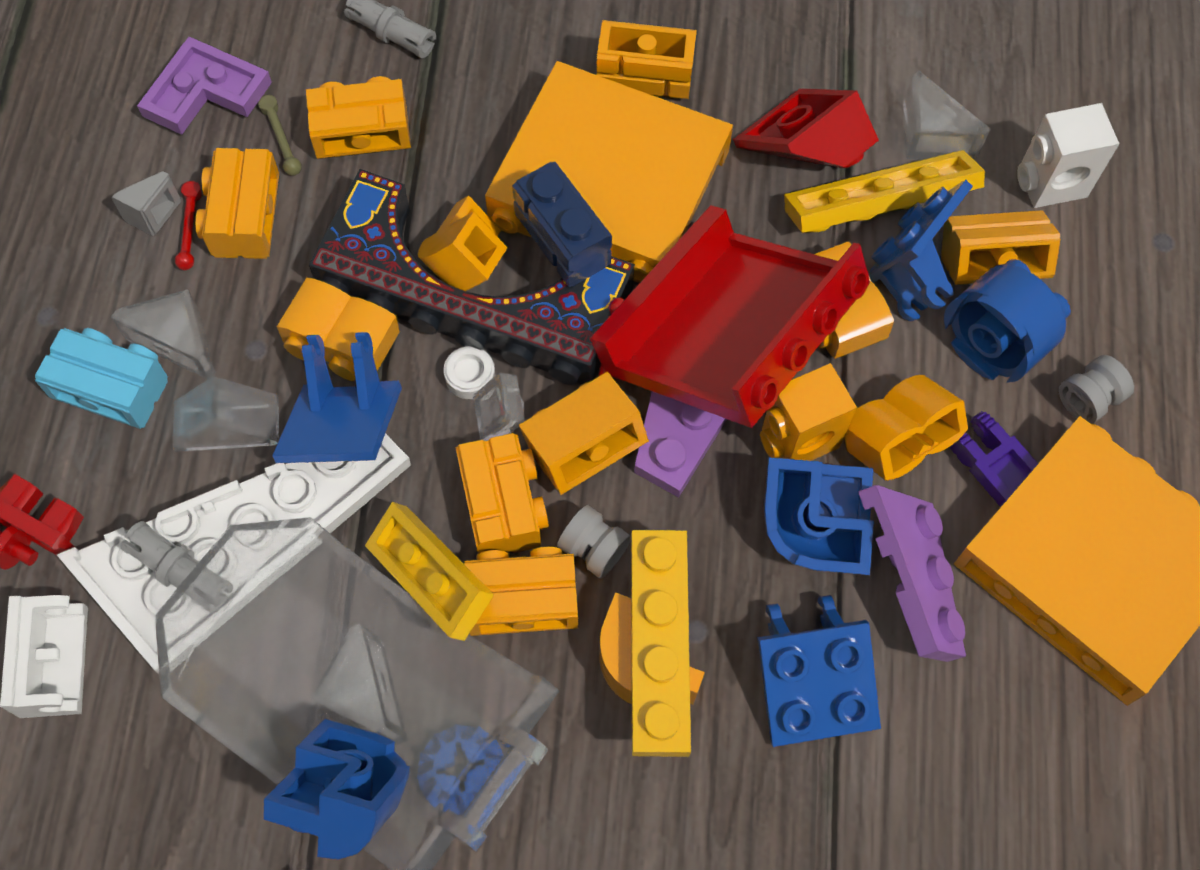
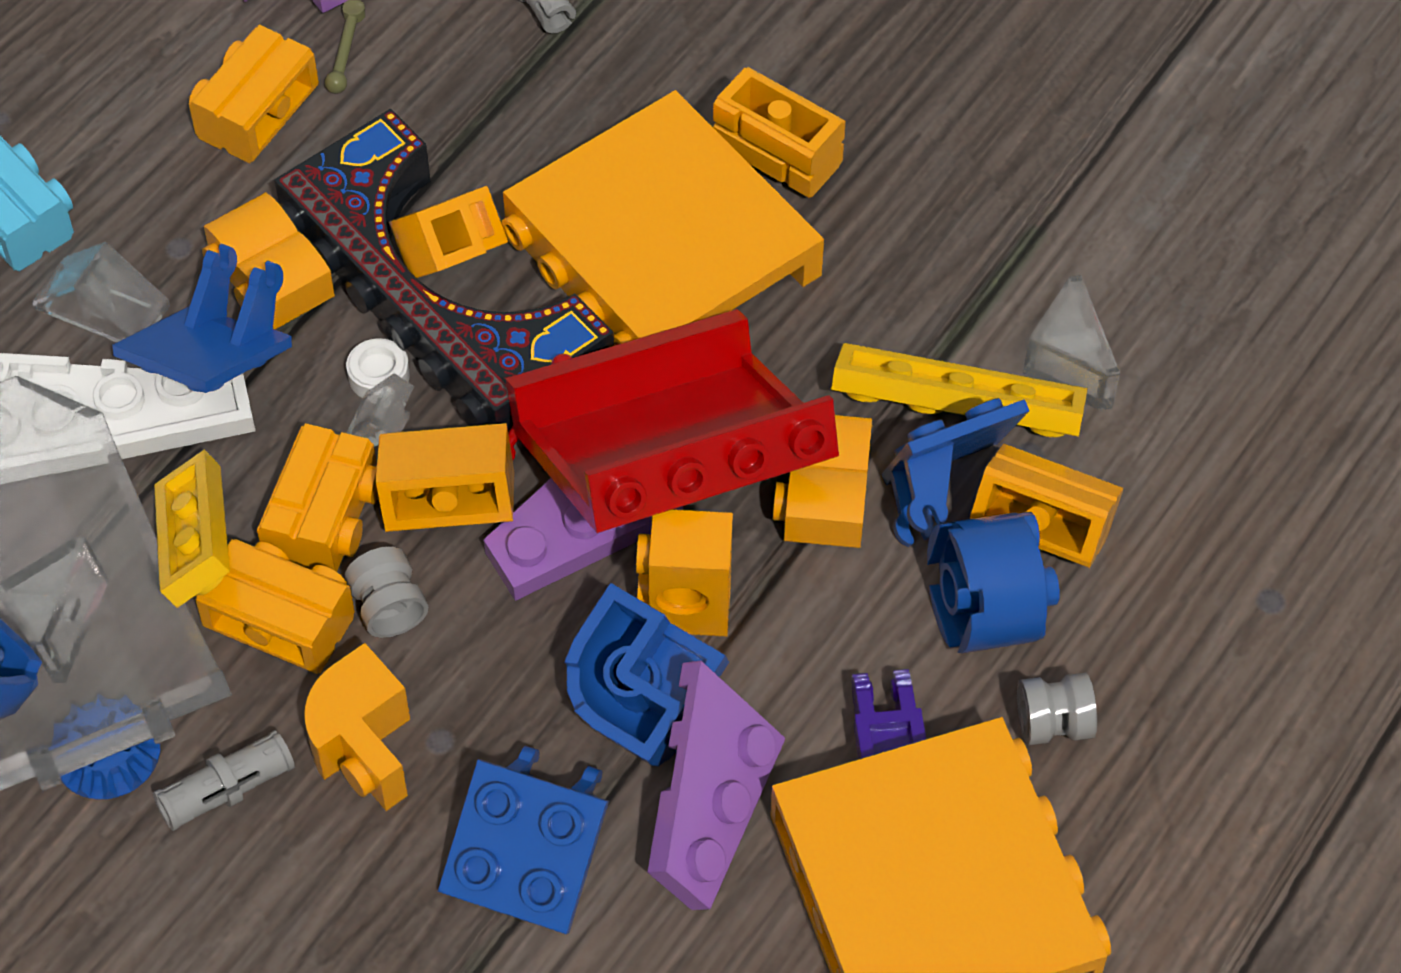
camera: 30 degrees right, 10 degrees down
clear slope [111,289,216,381] -> none
light grey slope [112,171,181,236] -> none
red hinge [175,181,202,271] -> none
light orange brick [306,76,411,159] -> none
dark blue brick [512,162,612,287] -> none
yellow plate [631,530,691,757] -> none
red slope [733,88,879,168] -> none
light orange brick [844,375,968,481] -> none
white brick [1017,103,1119,208] -> none
none -> light grey pin [153,730,295,831]

